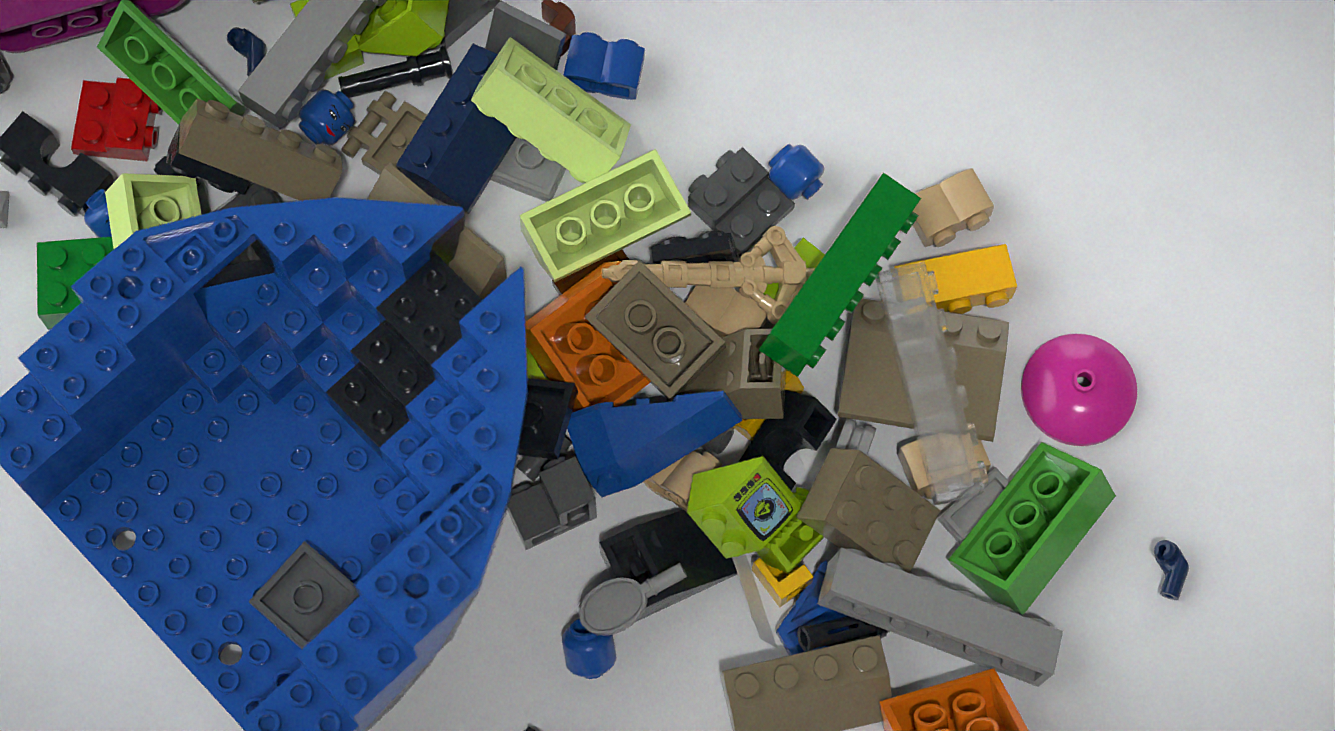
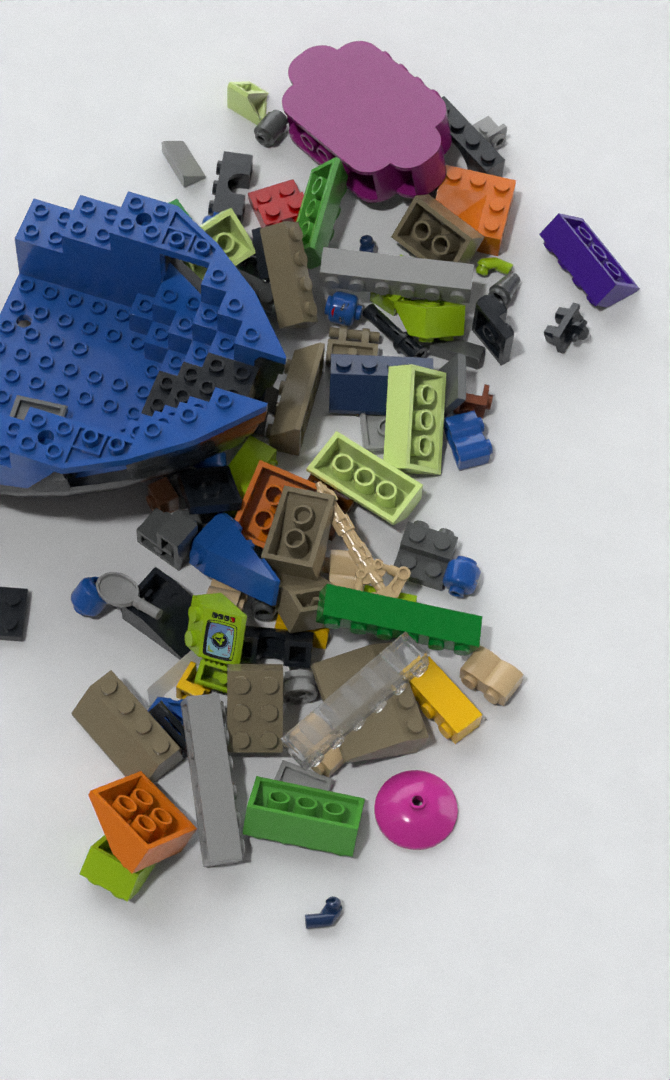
camera: 60 degrees right, 10 degrees down
black plate [651,230,738,264] -> none

